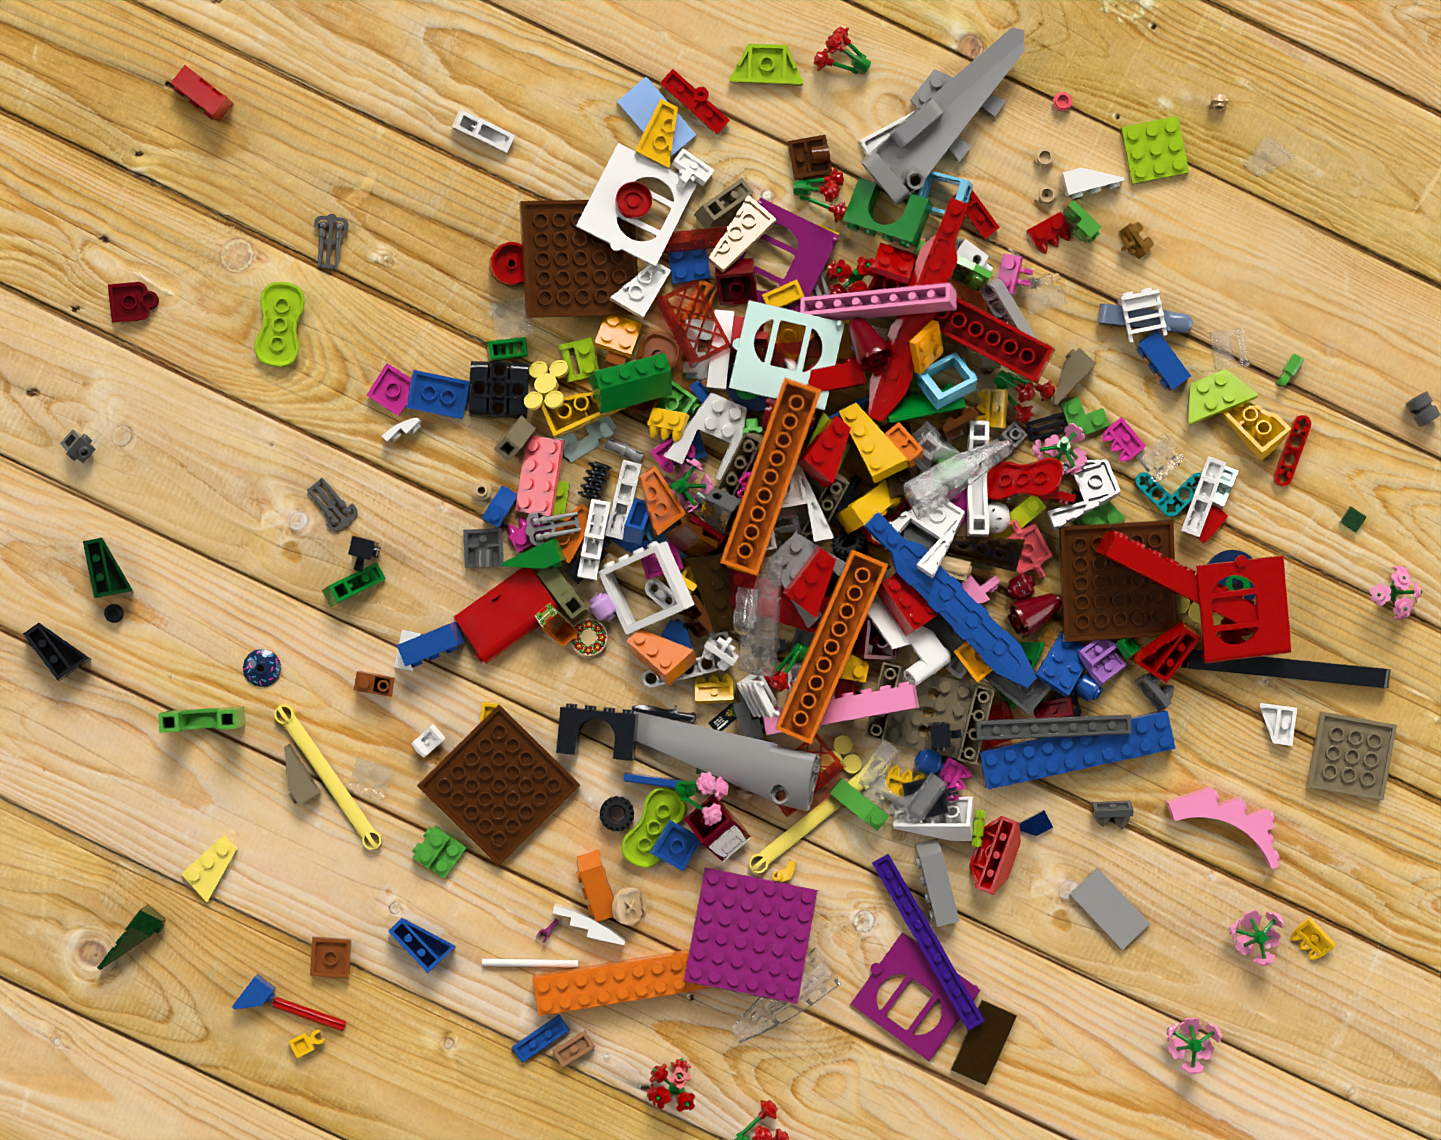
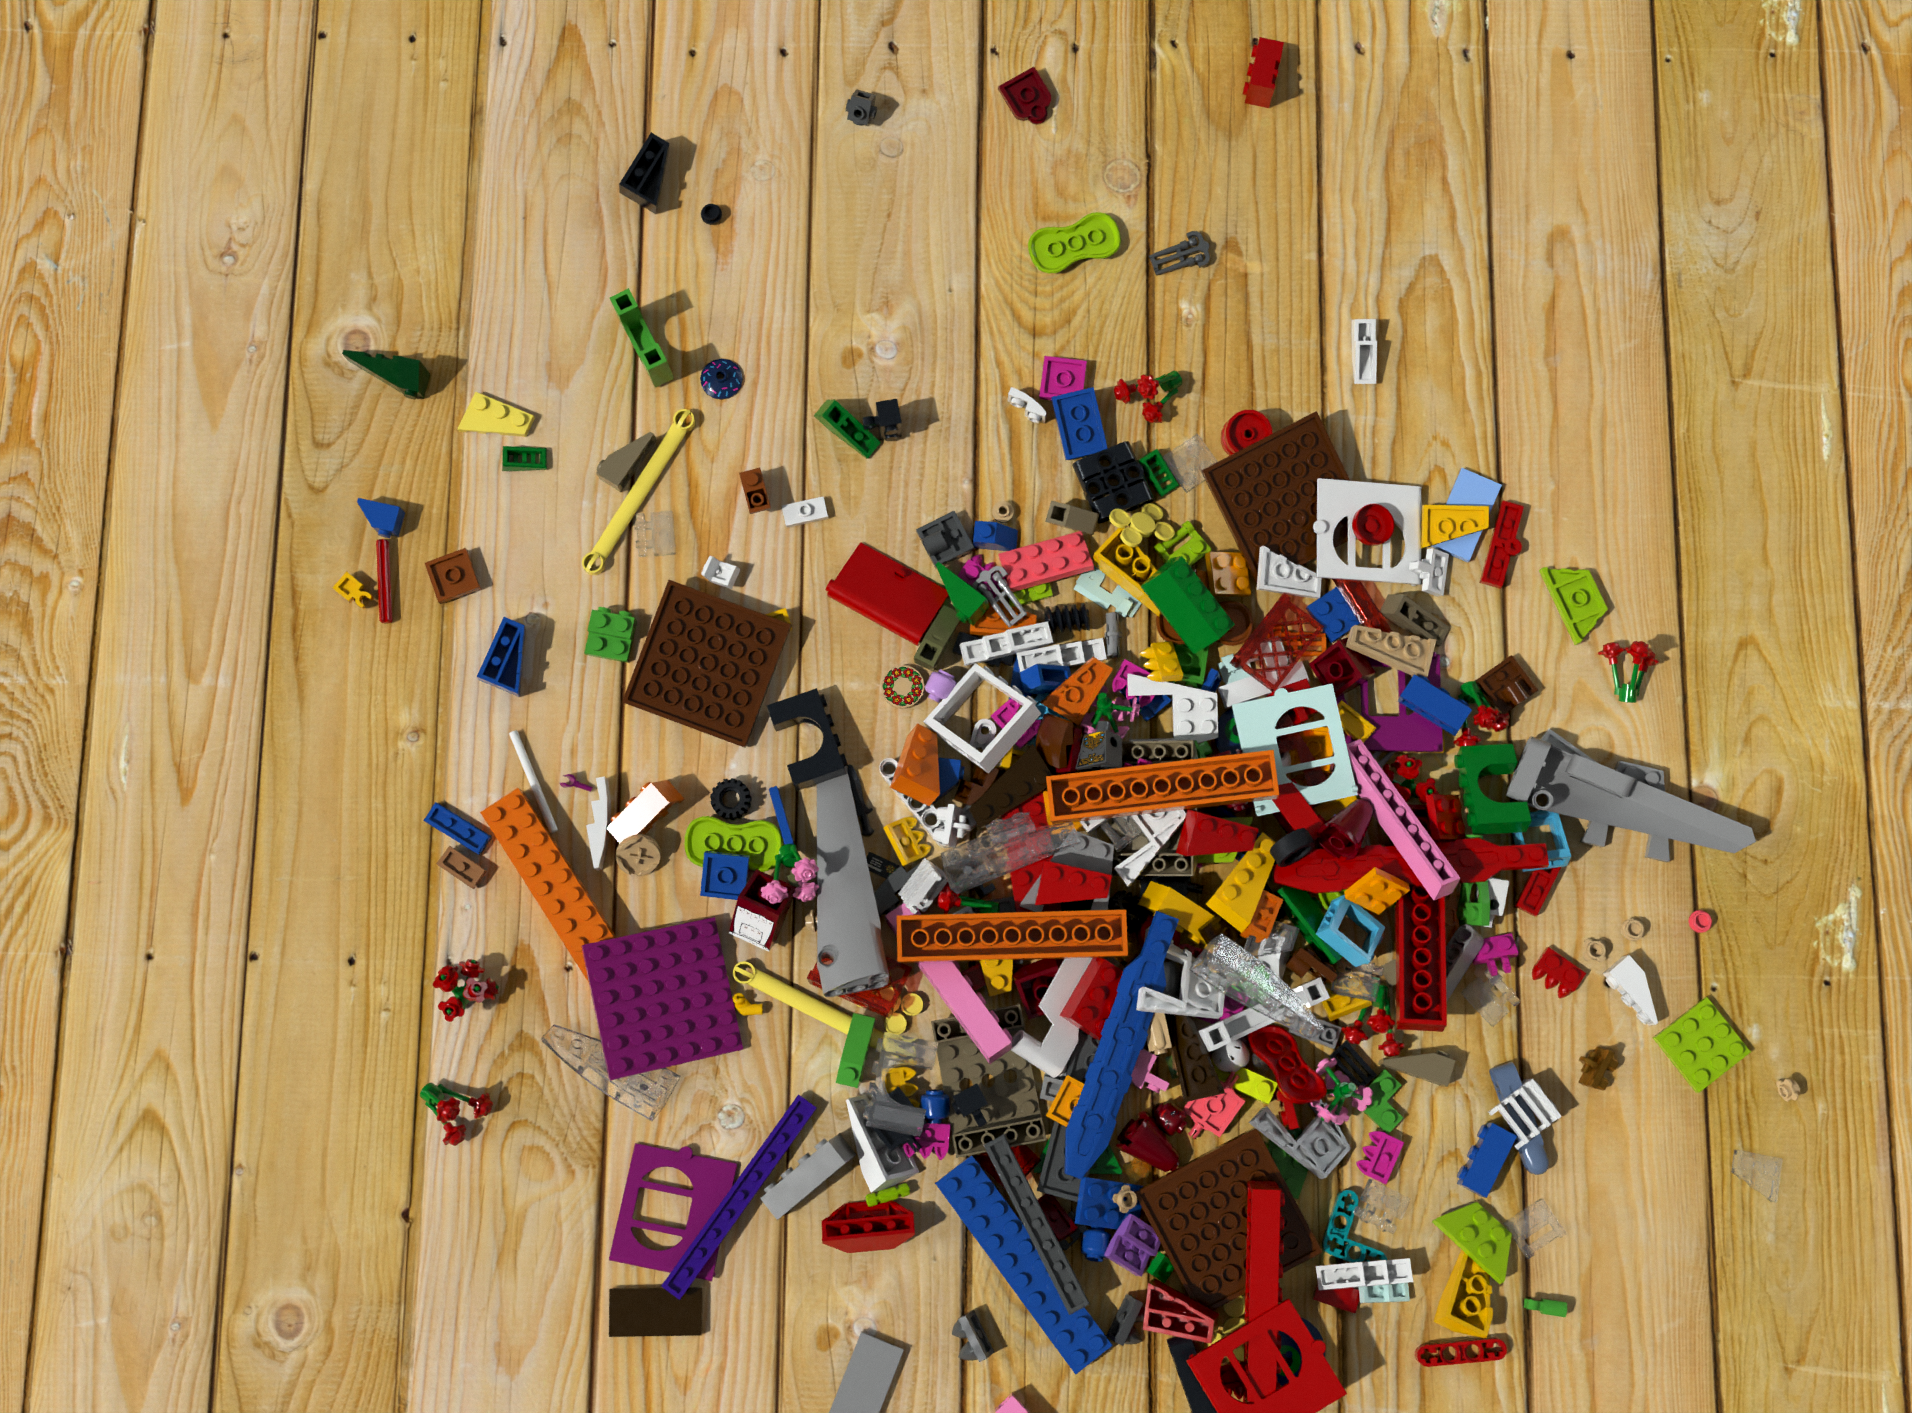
camera: 65 degrees right, 10 degrees down
dark green wedge [83,538,134,599] -> none
dark grey piece [307,478,358,531] -> none
blue wedge [397,621,465,668] -> none
orange piece [535,603,578,646] -> none
clear blue tile [1019,810,1053,836] -> none
bright green plate [1063,200,1101,244] -> none
none -> green slope [502,446,547,471]
none -> tan plate [1112,1185,1138,1213]
none -> red plant [1114,371,1182,423]
none -> black tyre [1270,828,1315,867]
none -> clear plate [1330,959,1384,1002]
none -> blue brick [1398,674,1472,736]

